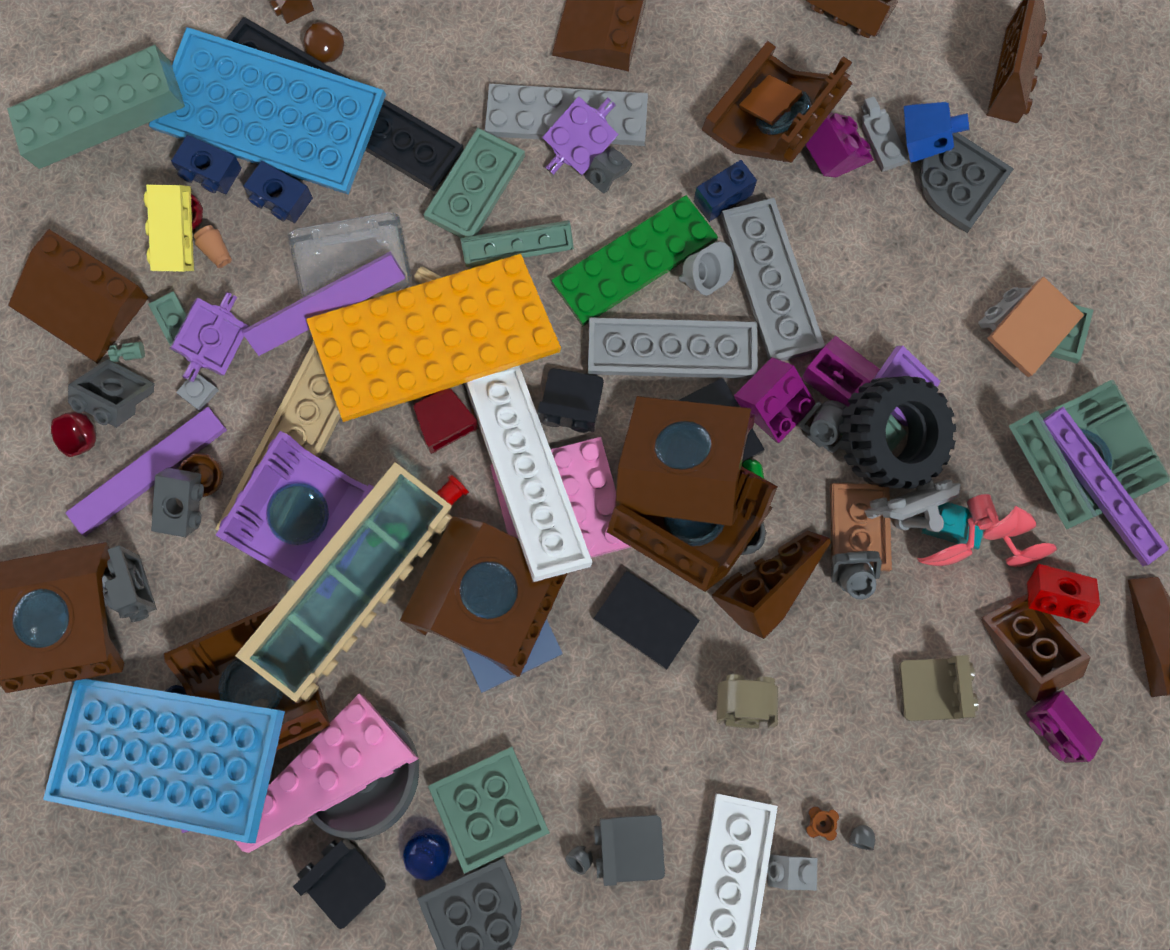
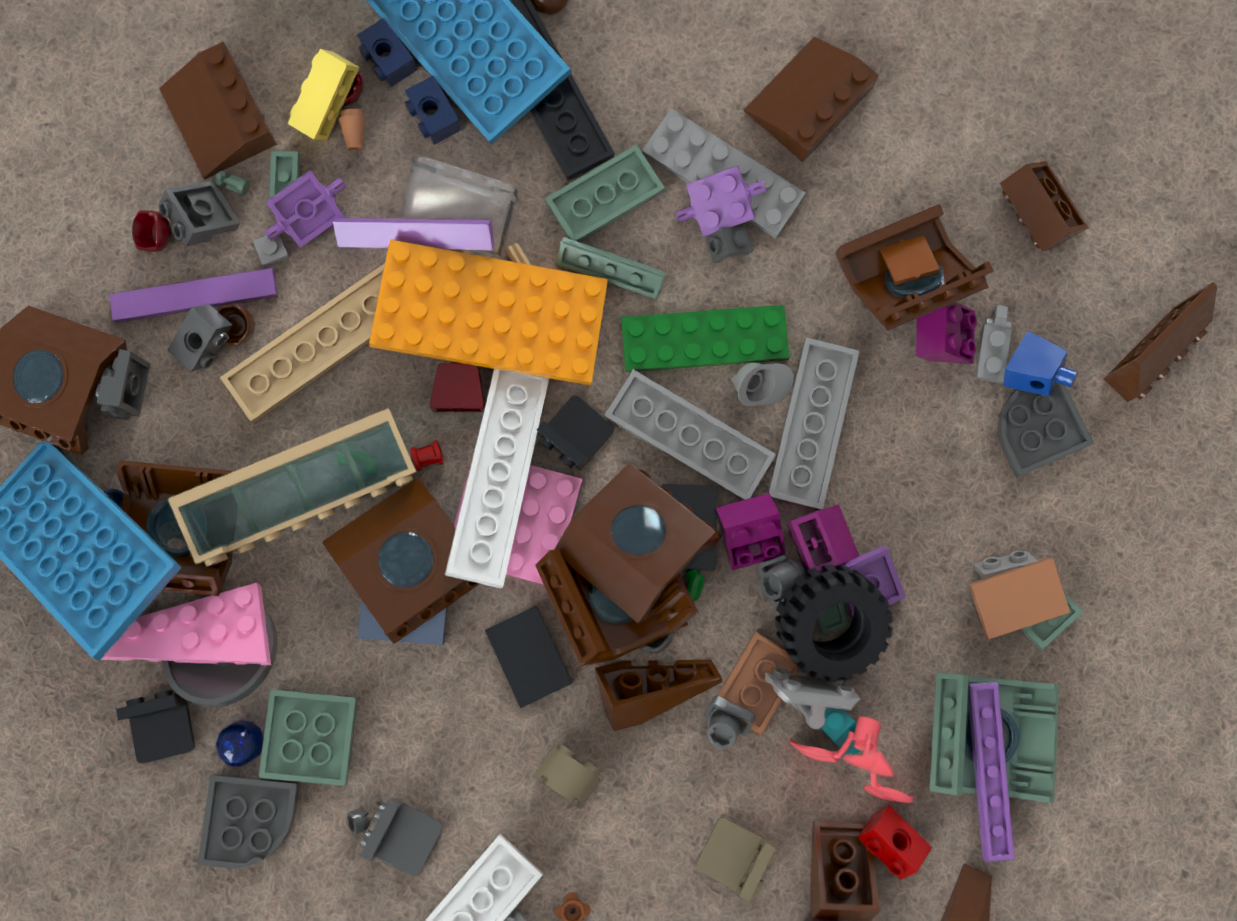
camera: 30 degrees right, 5 degrees up
medium lavender panel [216,431,382,599] -> none
dark blue brick [693,160,757,222] -> none

